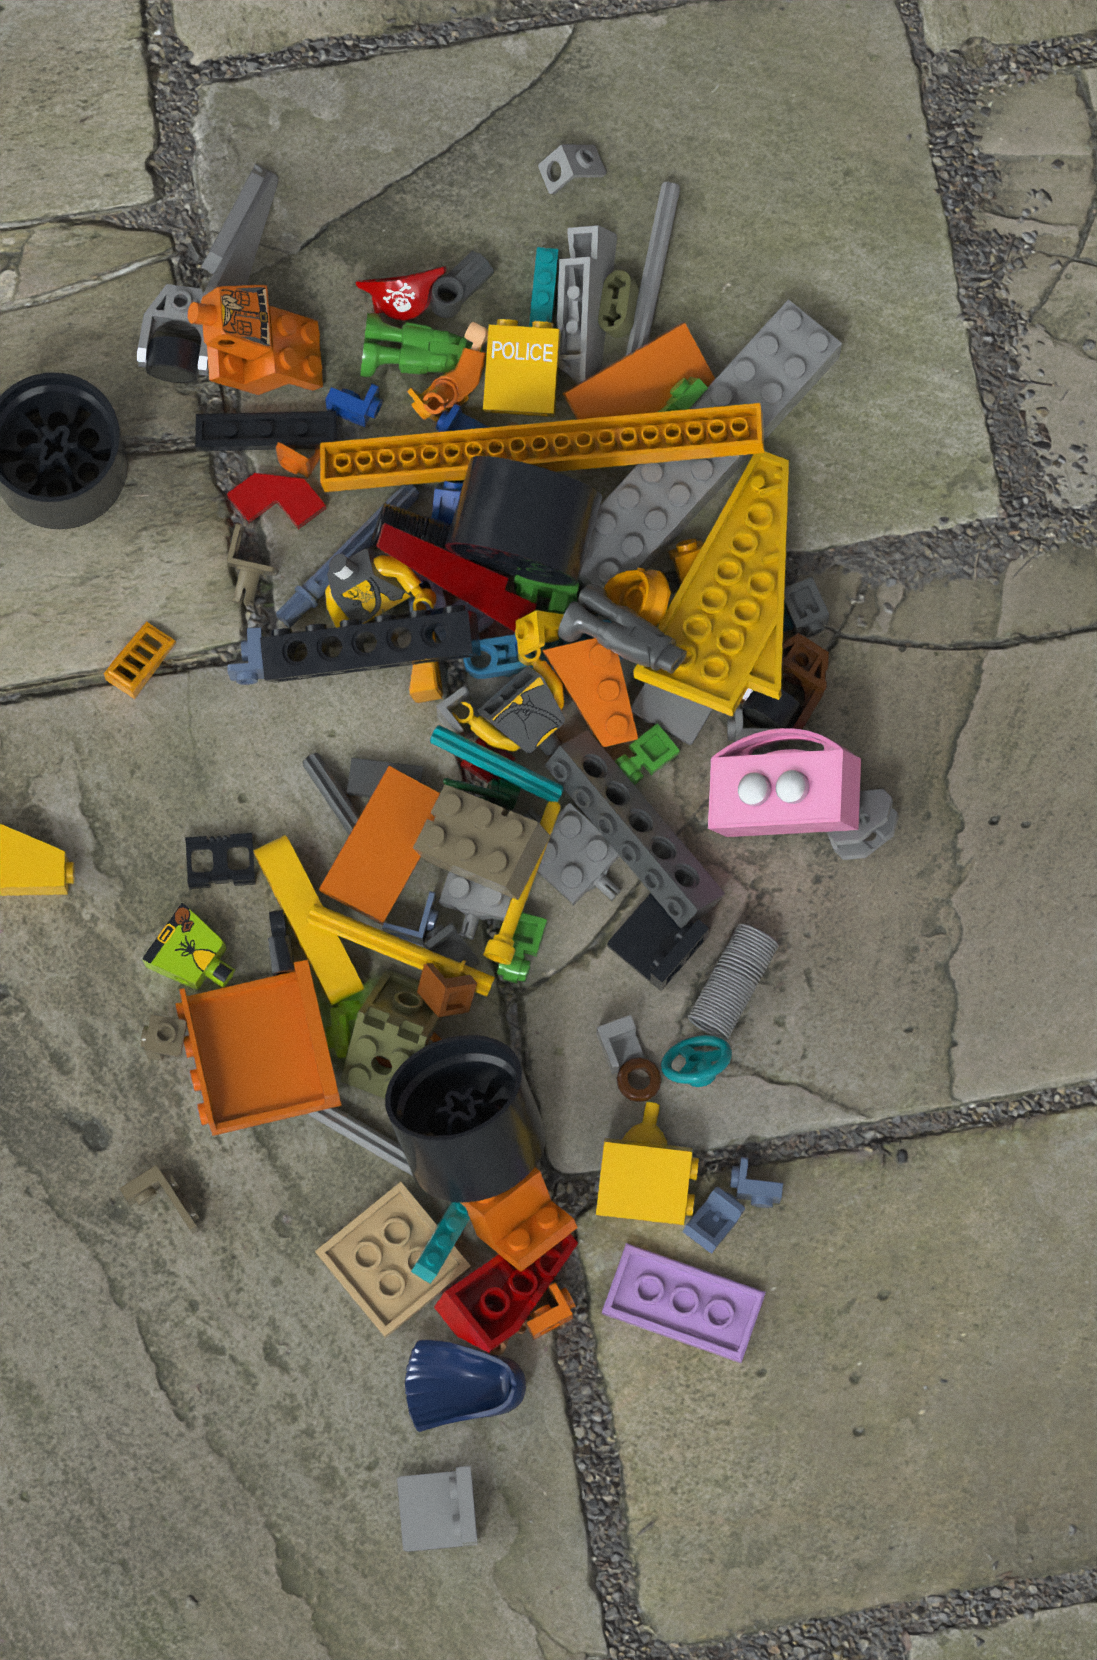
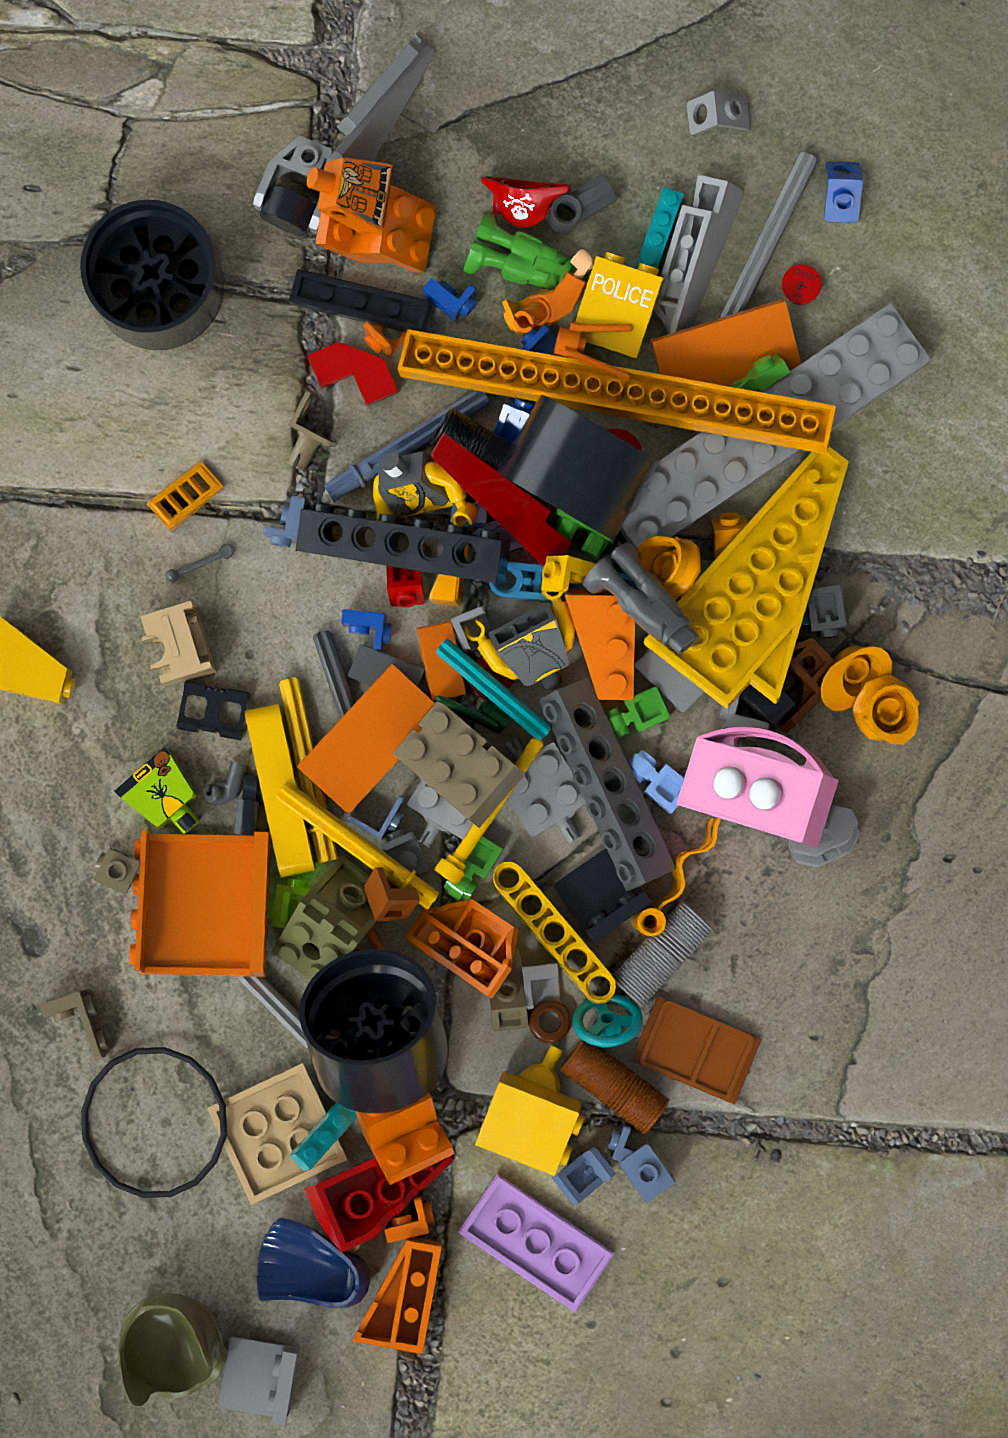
camera: 15 degrees right, 10 degrees up
olive beam [598,270,639,338] -> none
none -> black piece [81,1047,227,1198]
none -> olive piece [118,1293,228,1406]
none -> tan piece [140,600,217,688]
none -> dark grey hinge [165,544,233,583]
none -> dark grey arm [203,761,248,805]
none -> yellow axle [279,677,338,864]
none -> blue bracket [341,609,392,651]
none -> orange wedge [352,1237,443,1354]
none -> red bracket [386,566,425,608]
none -> orange wedge [404,899,518,999]
none -> orange slope [416,621,466,701]
none -> dark tan bracket [490,946,528,1031]
none -> yellow beam [493,862,616,1004]
none -> orange plant [553,321,633,380]
none -> dark orange piece [560,1039,670,1134]
none -> sand blue bracket [620,1144,675,1203]
none -> light blue plate [627,750,684,814]
none -> light orange flag [631,818,721,936]
none -> dark orange piece [631,996,762,1105]
none -> red piece [781,264,821,305]
none -> light orange piece [821,646,892,711]
none -> bracket [824,162,863,222]
none -> light orange hat [852,674,920,745]

